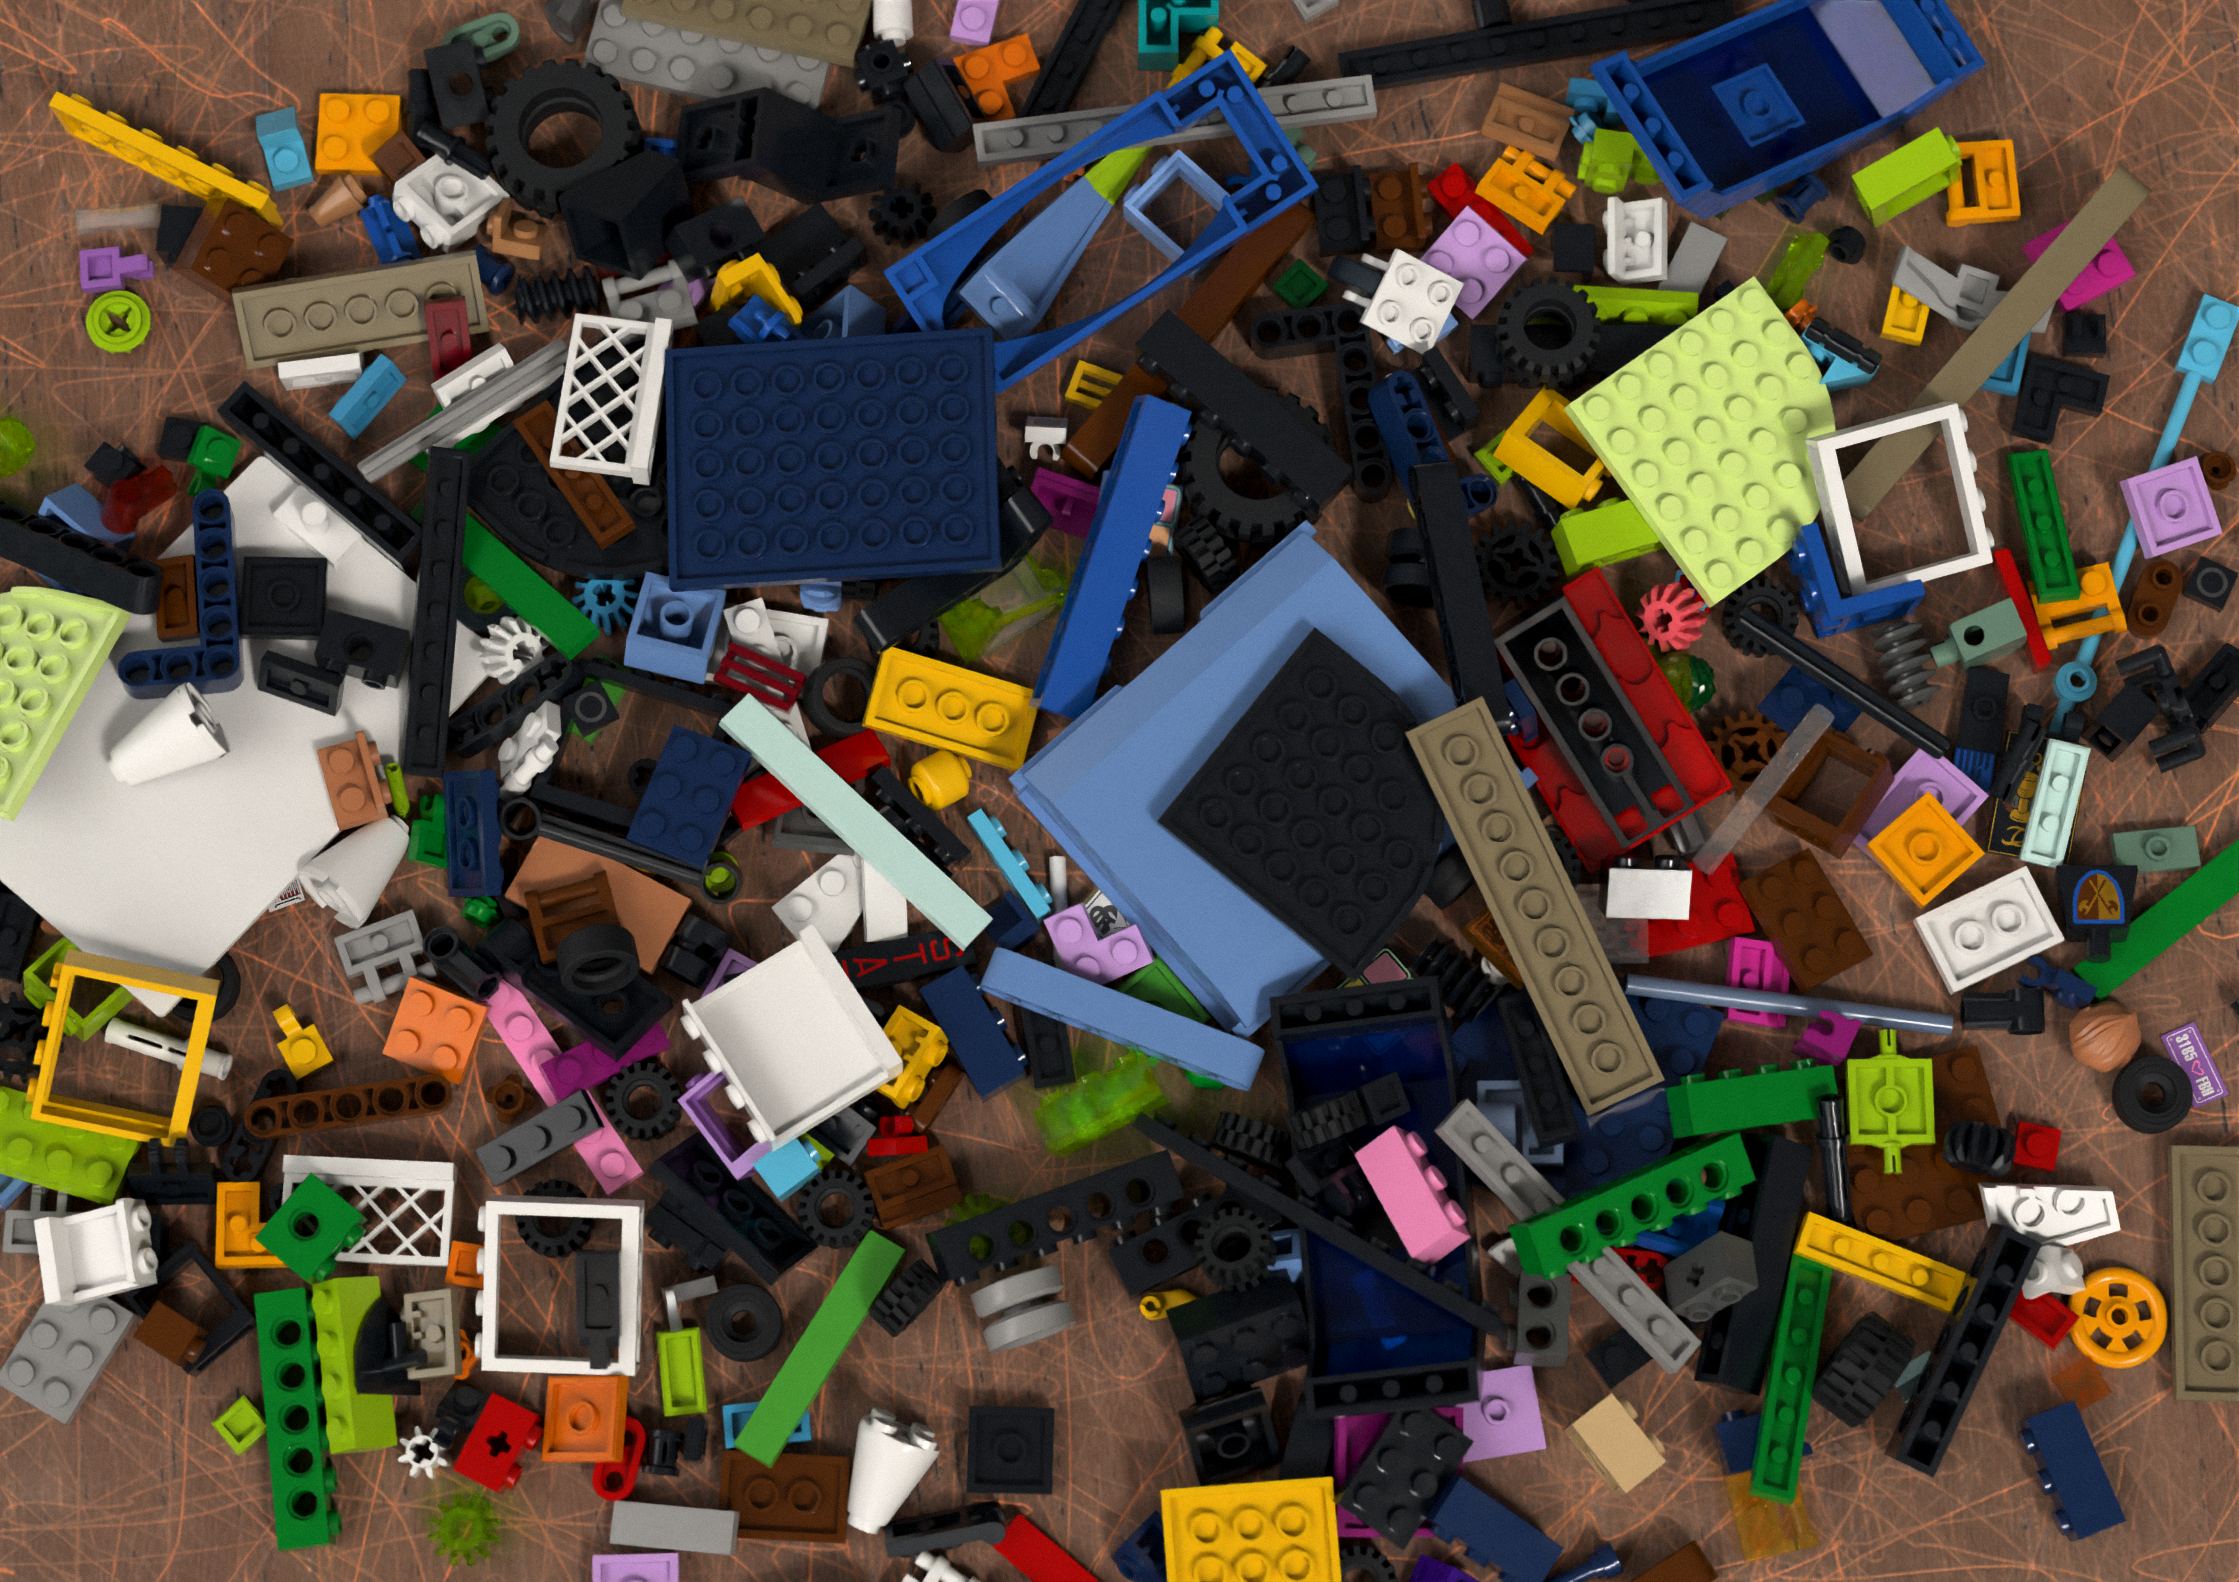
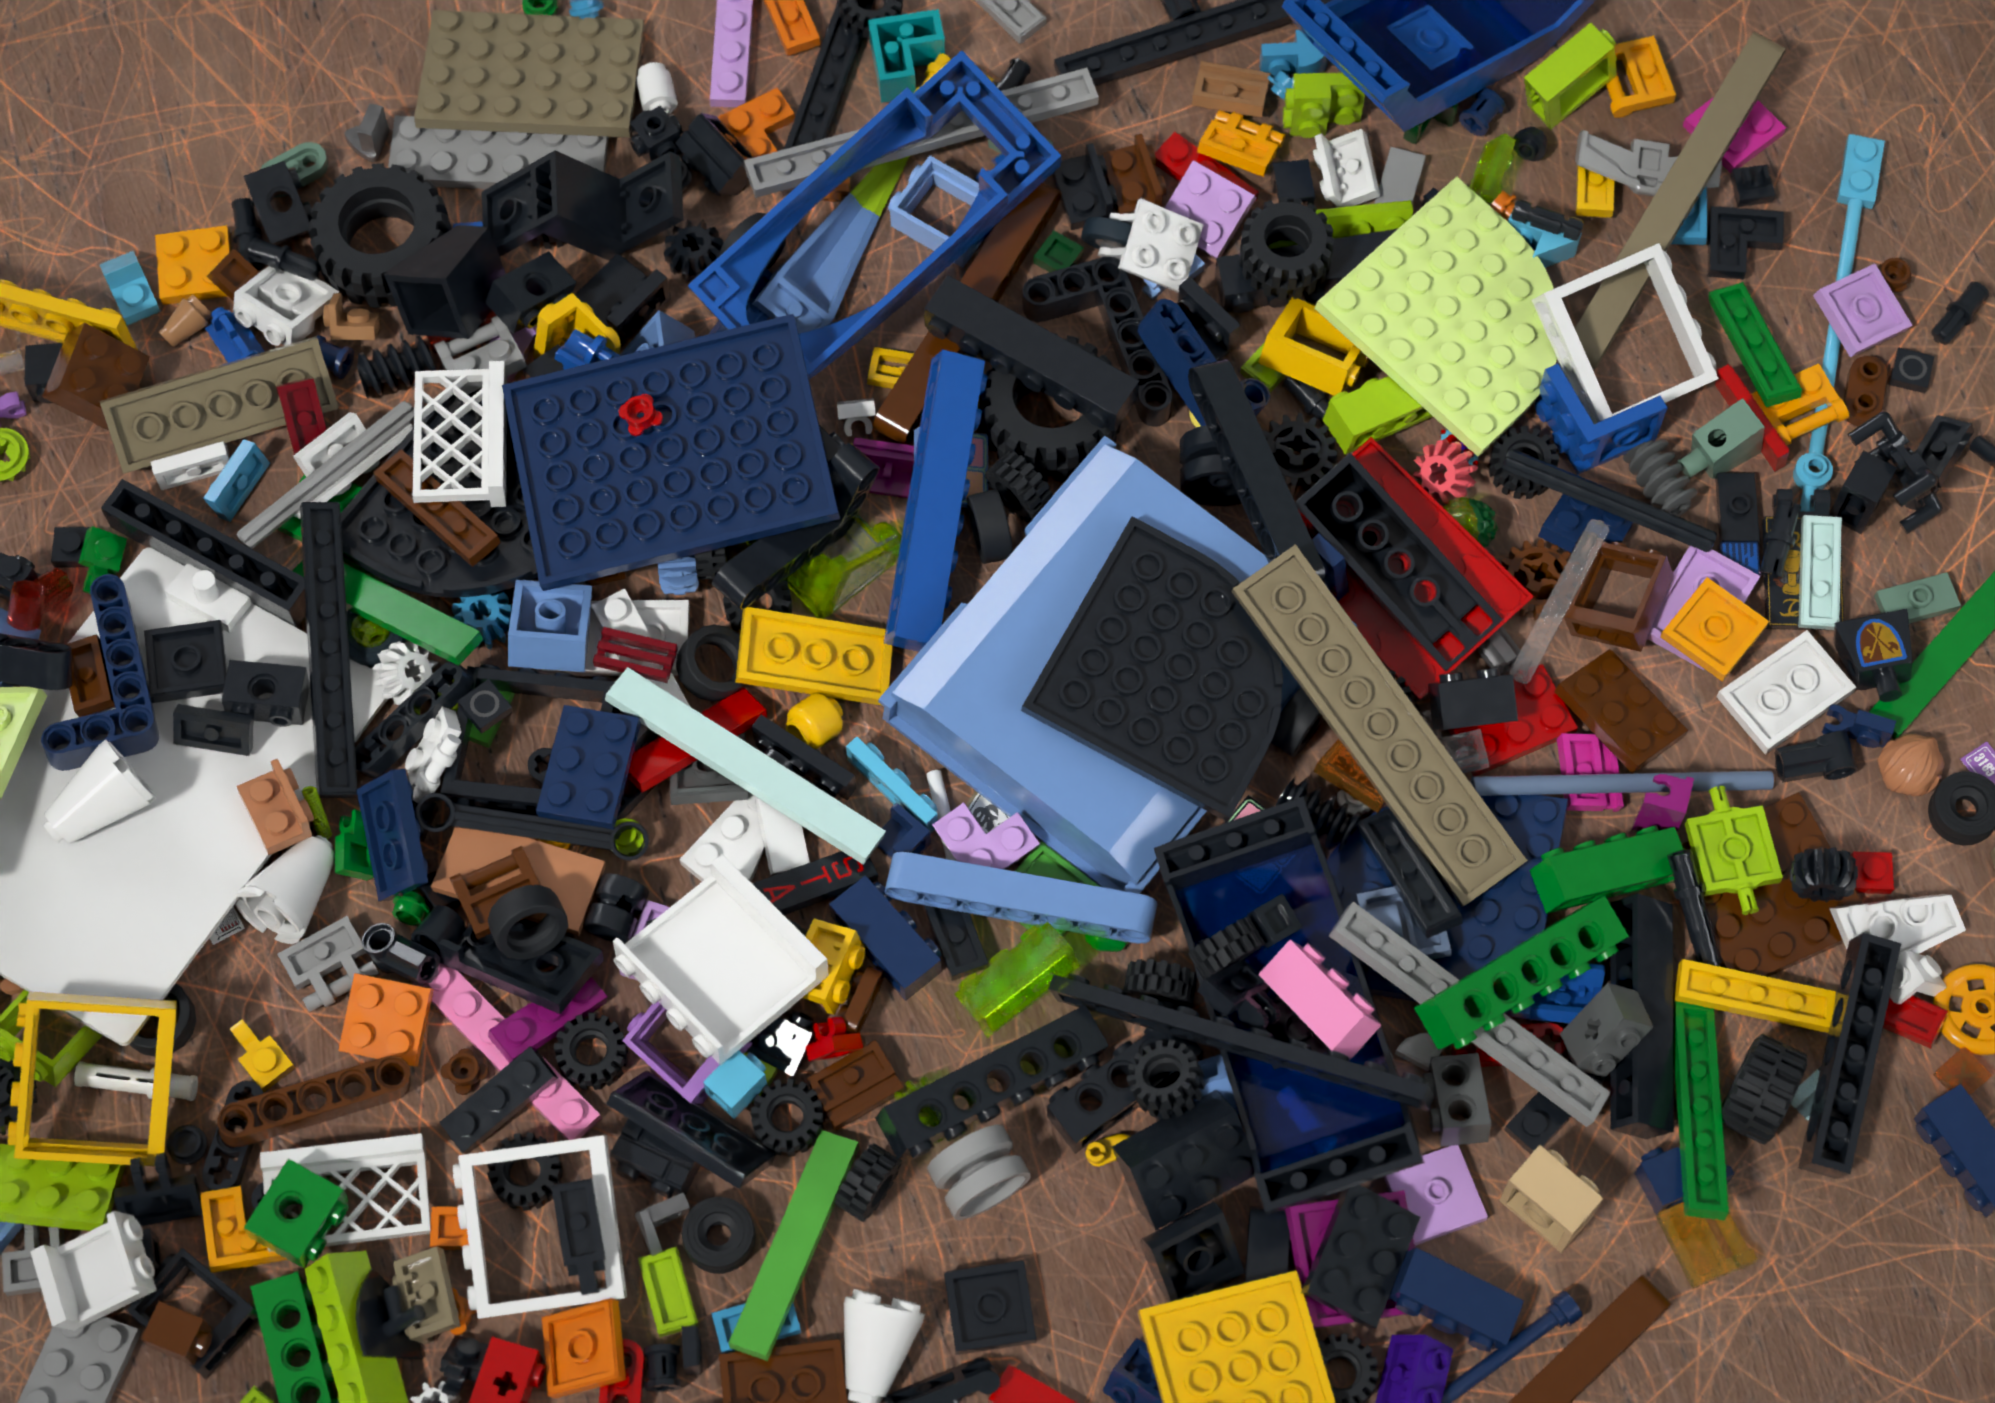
camera: 10 degrees left, 10 degrees down
none -> red plate [619,394,663,436]

